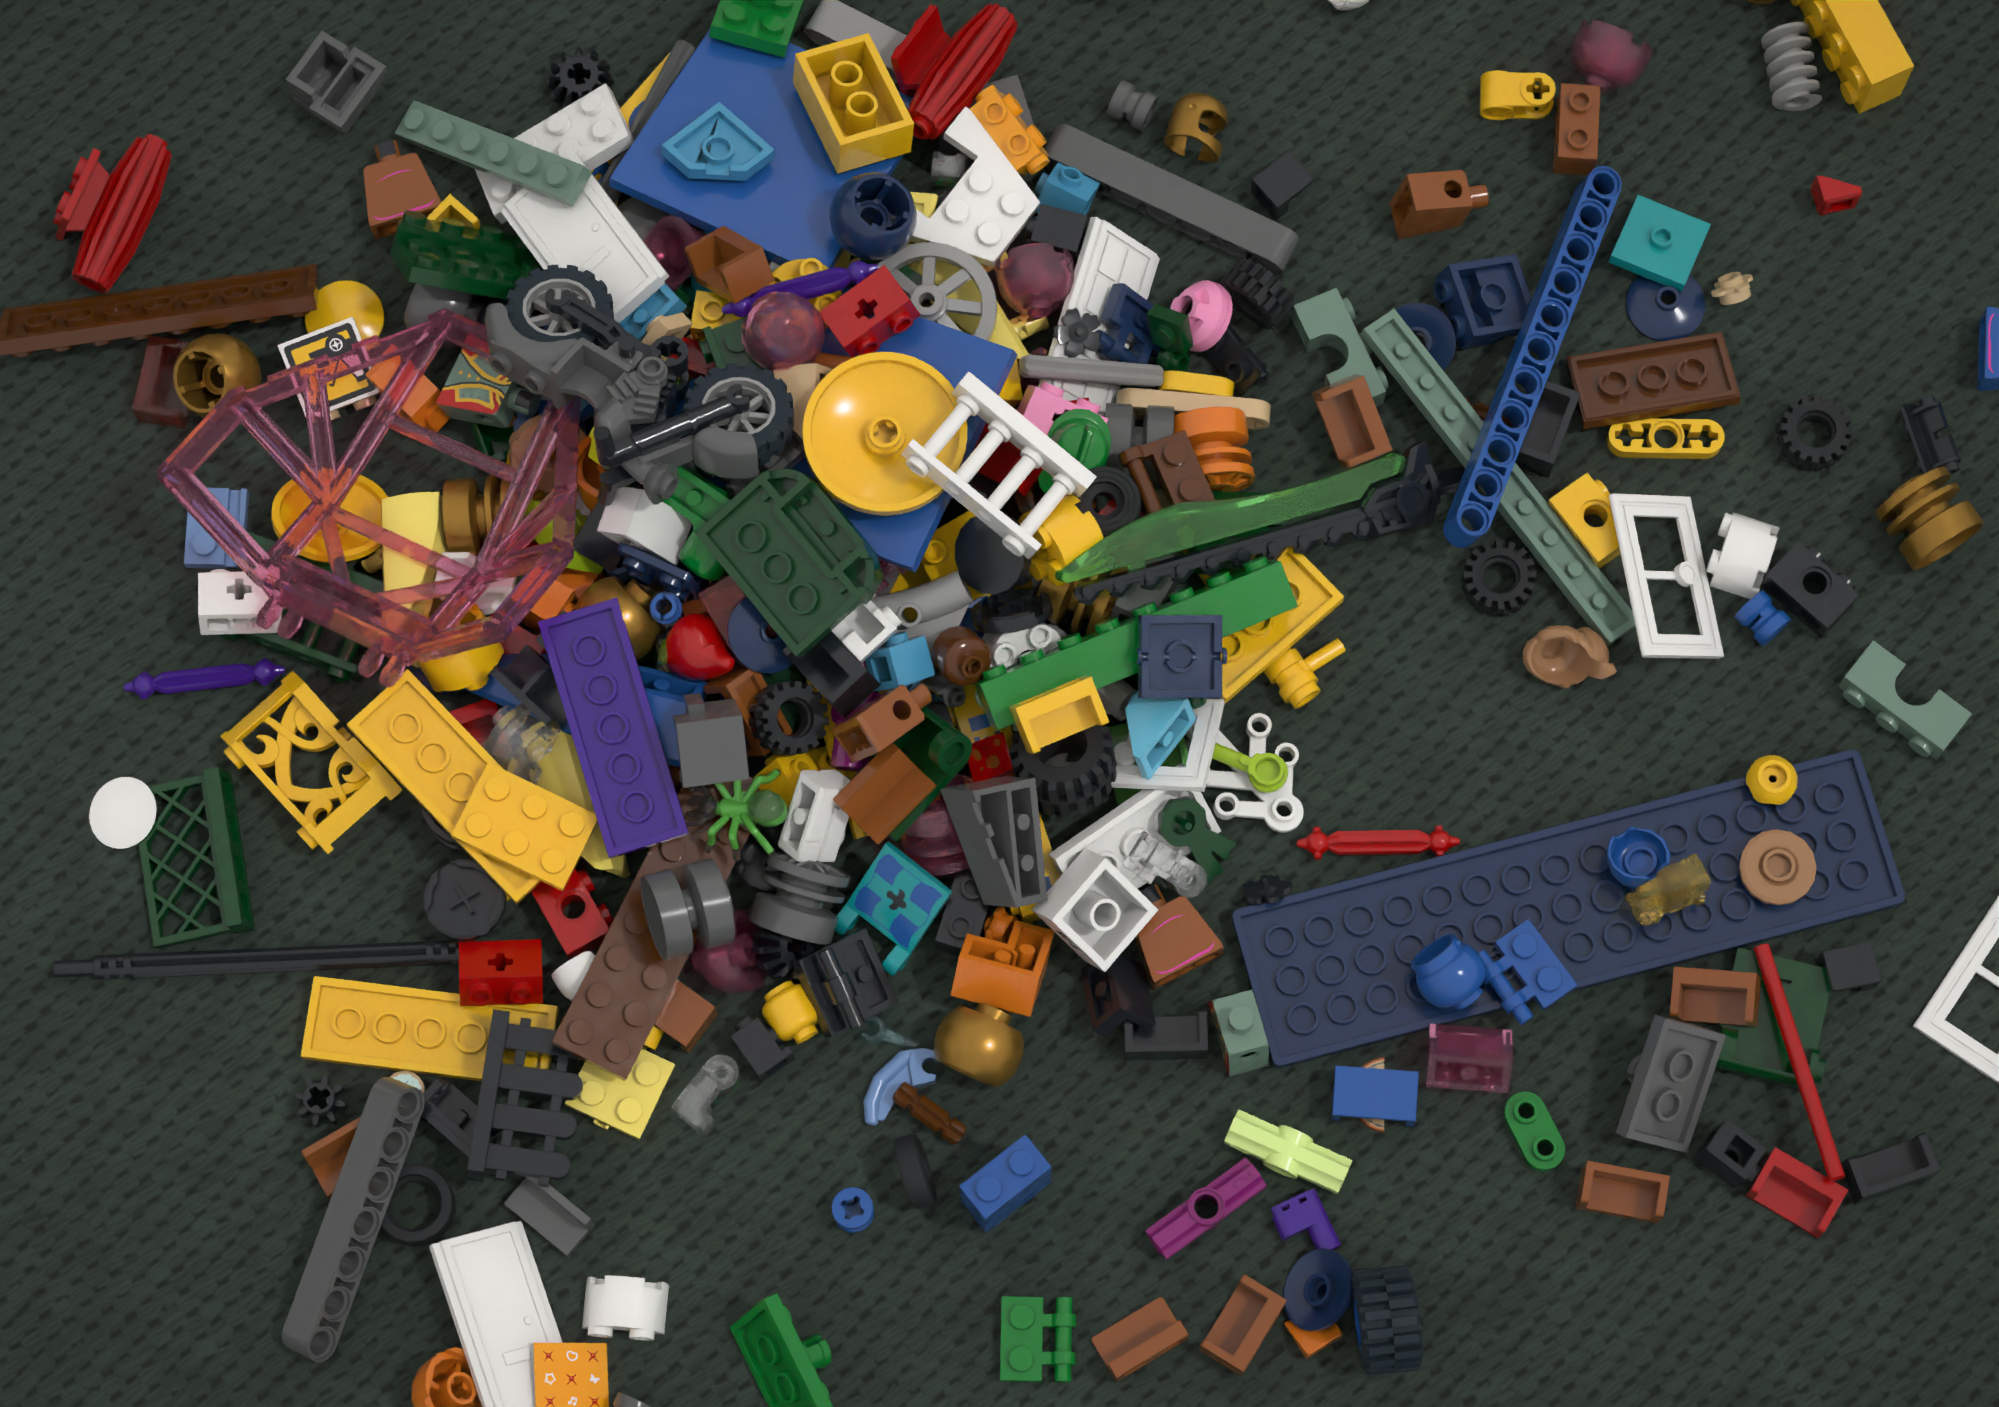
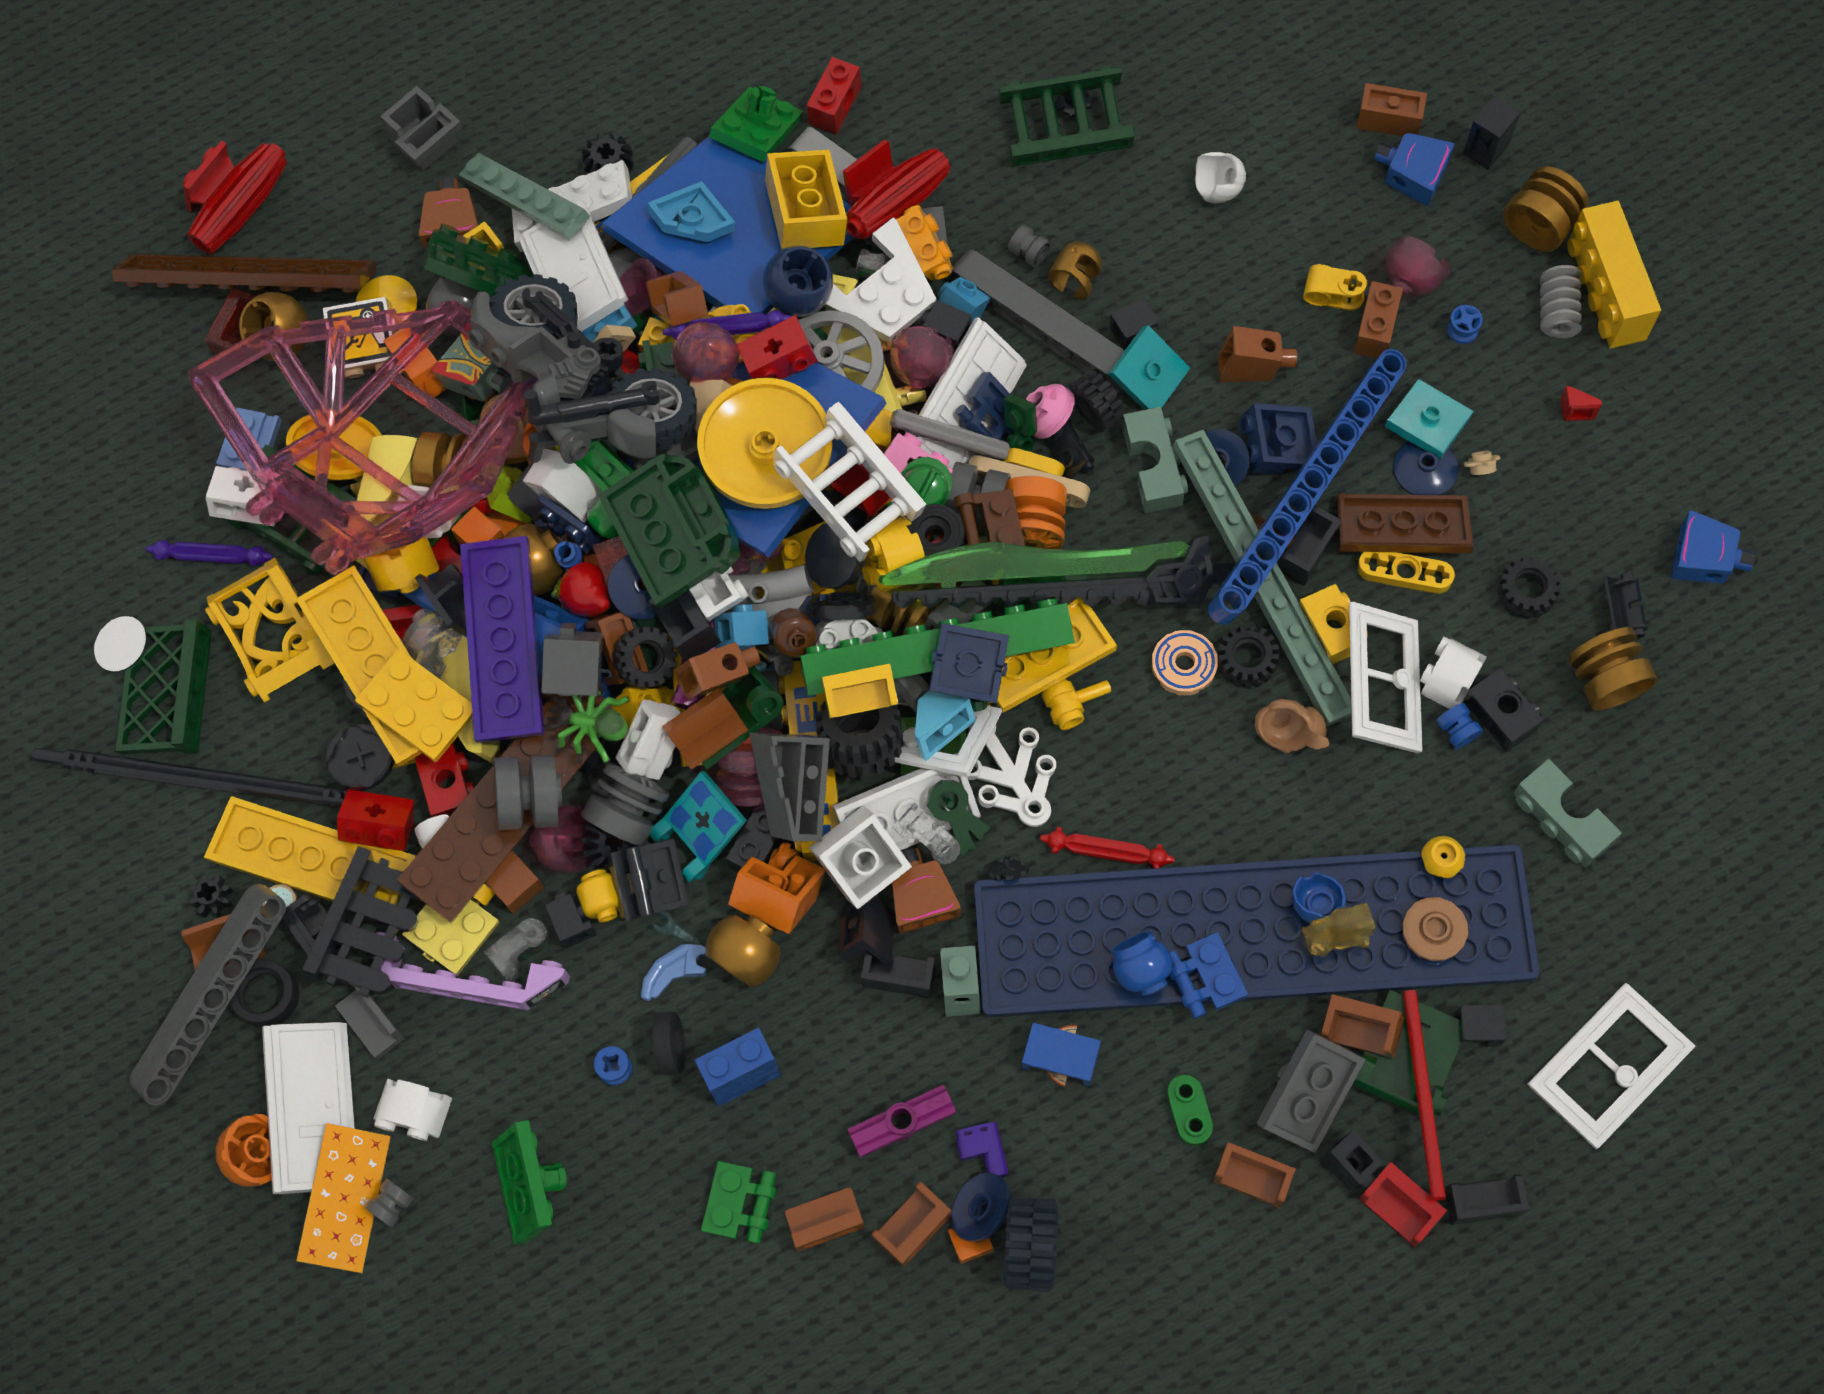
camera: 15 degrees right, 5 degrees down
reddish brown axle [892,1082,967,1145] -> none
red slope [968,732,1014,782] -> none
black plant [1053,308,1101,358] -> none
lime plate [1212,743,1288,793] -> none
yellowish green piece [1224,1109,1353,1195] -> none
dark orange panel [1311,374,1392,468] -> none
clear pink brick [1426,1023,1513,1093] -> none
none -> lavender slope [373,932,570,1010]
none -> teal plate [1108,325,1190,410]
none -> light nougat tile [1152,630,1218,695]
none -> blue wheel [1447,305,1483,344]

